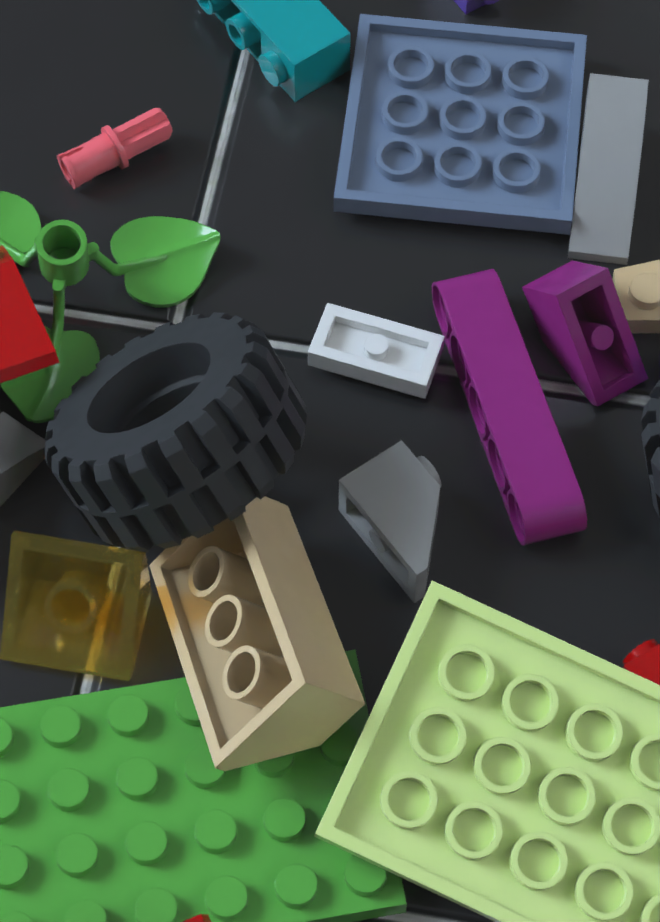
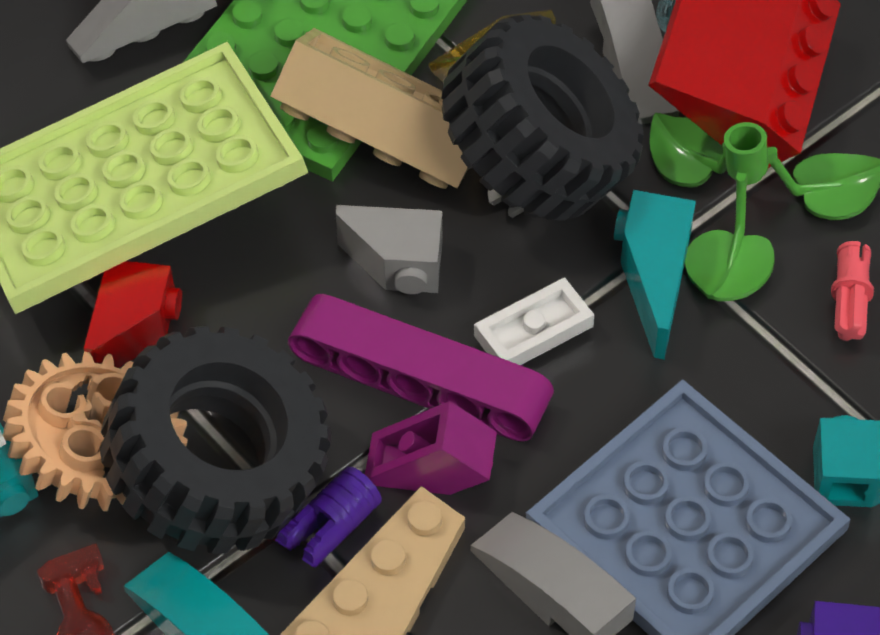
camera: 130 degrees right, 5 degrees down
none -> teal slope [614,190,696,359]

